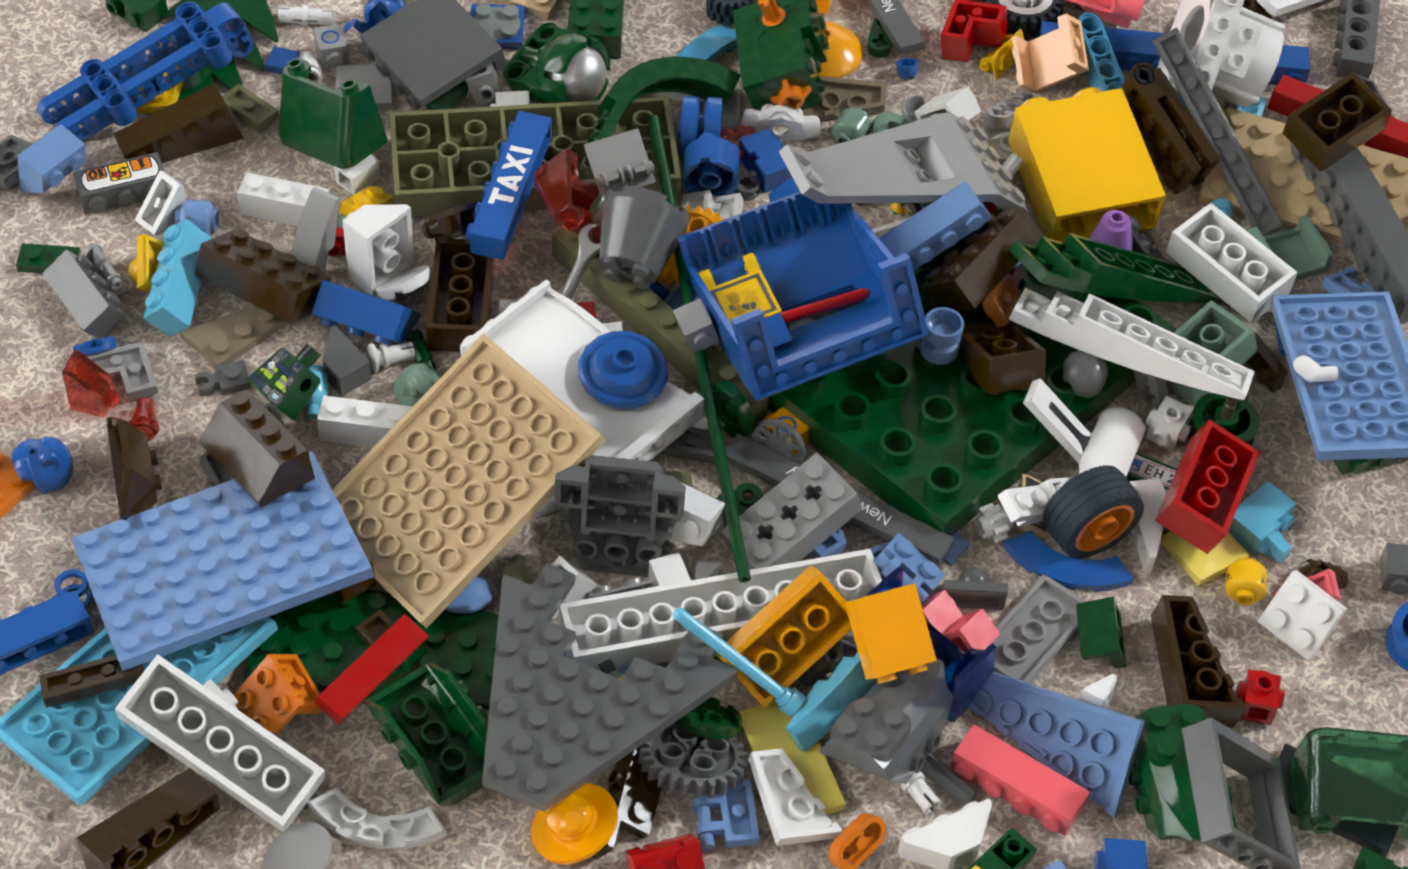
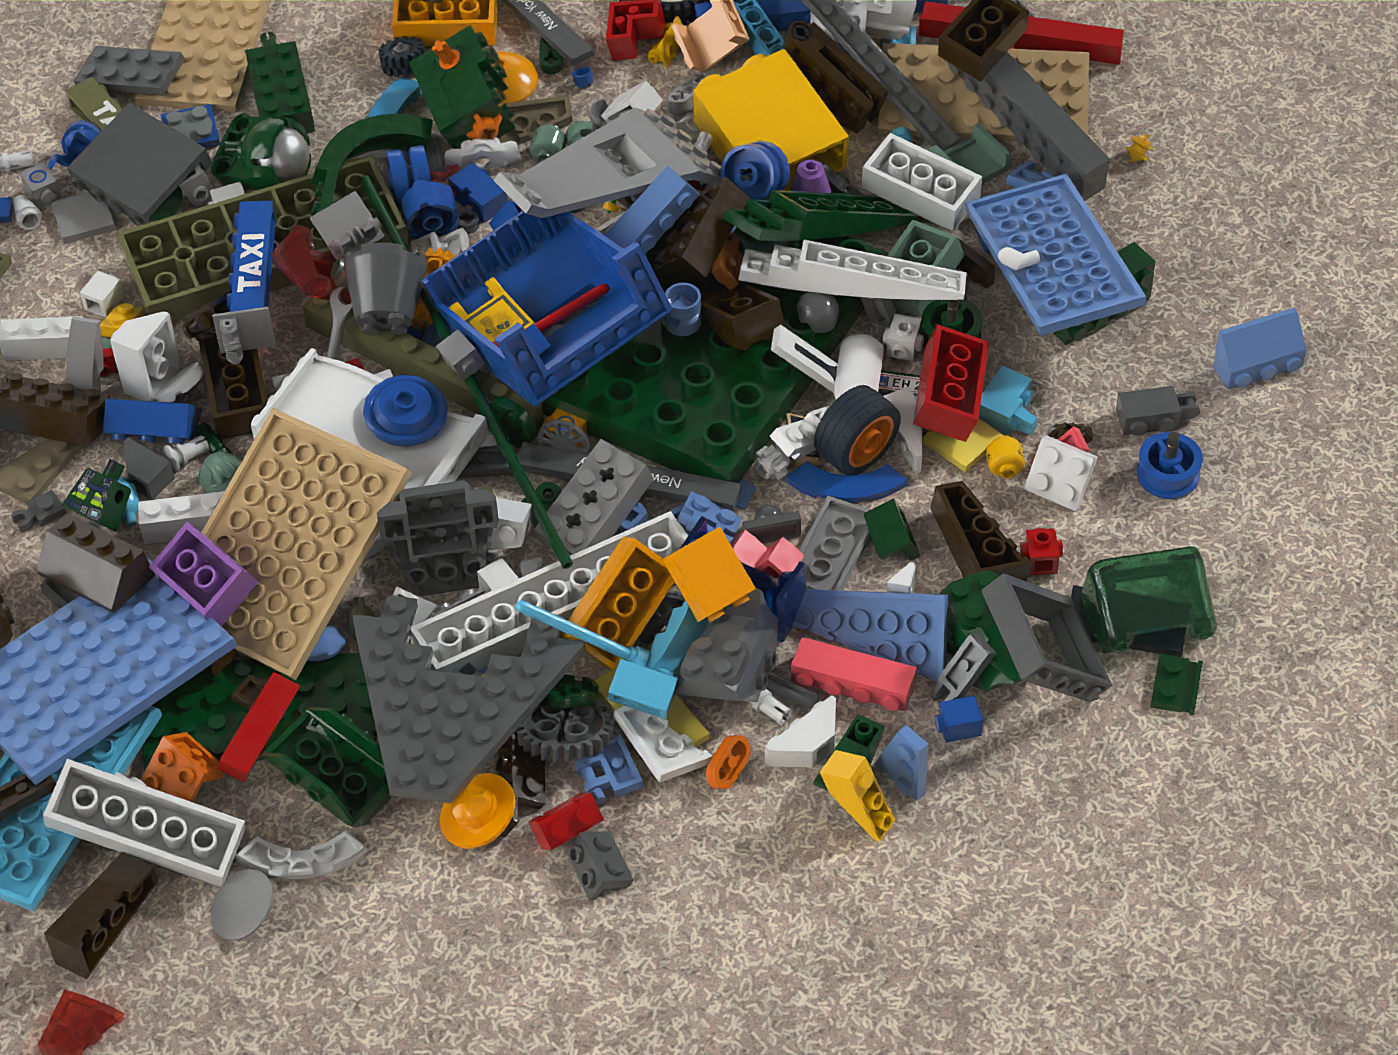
camera: 10 degrees left, 0 degrees up
dark green windscreen [278,58,388,169] -> none
none -> medium lavender brick [149,522,259,627]
none -> light grey hinge [212,307,276,364]
none -> medium azure brick [608,658,678,719]
none -> blue wheel [720,141,790,203]
none -> dark grey hinge [930,633,996,701]

